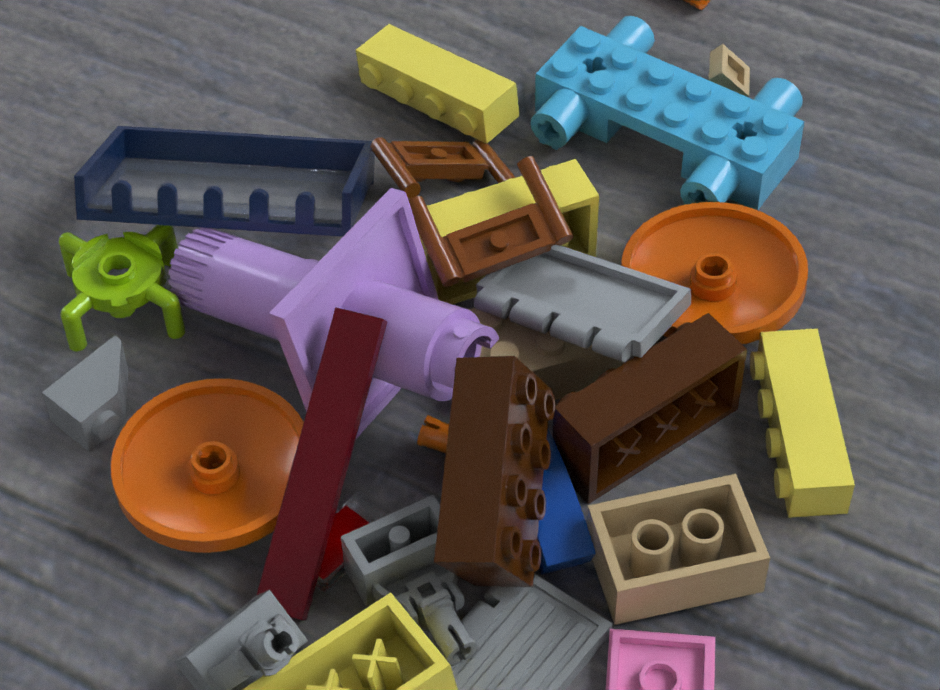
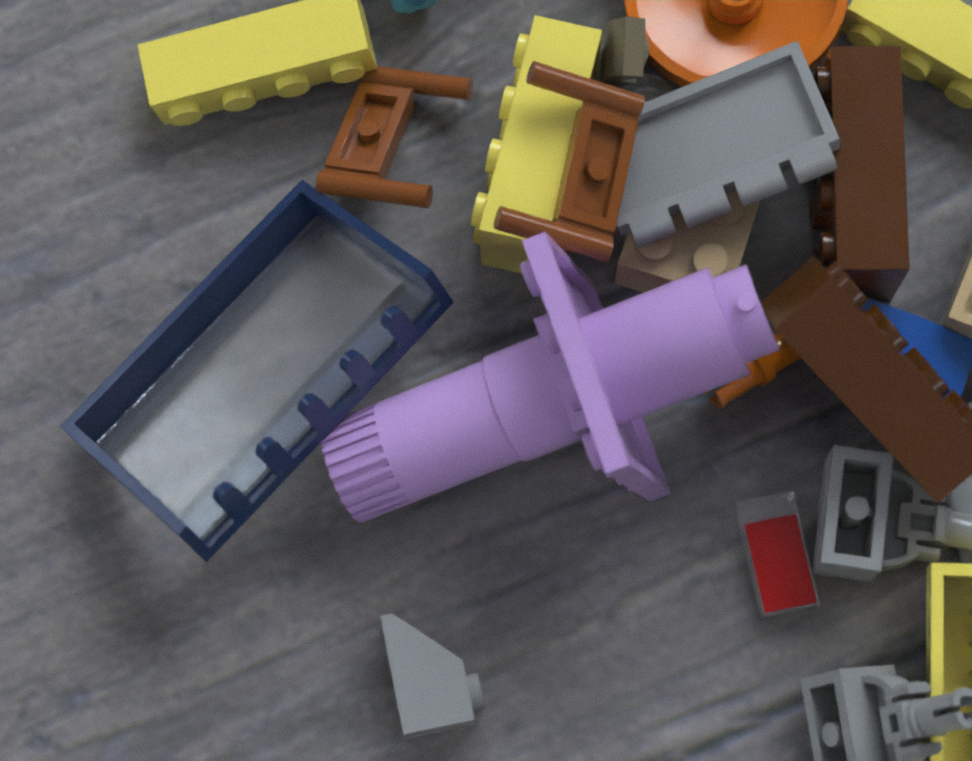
camera: 50 degrees left, 25 degrees up
lime plate [59,225,186,351] -> none
orange dish [111,378,304,553] -> none
dark red tile [256,307,387,620] -> none
none -> dark tan slope [599,16,649,87]

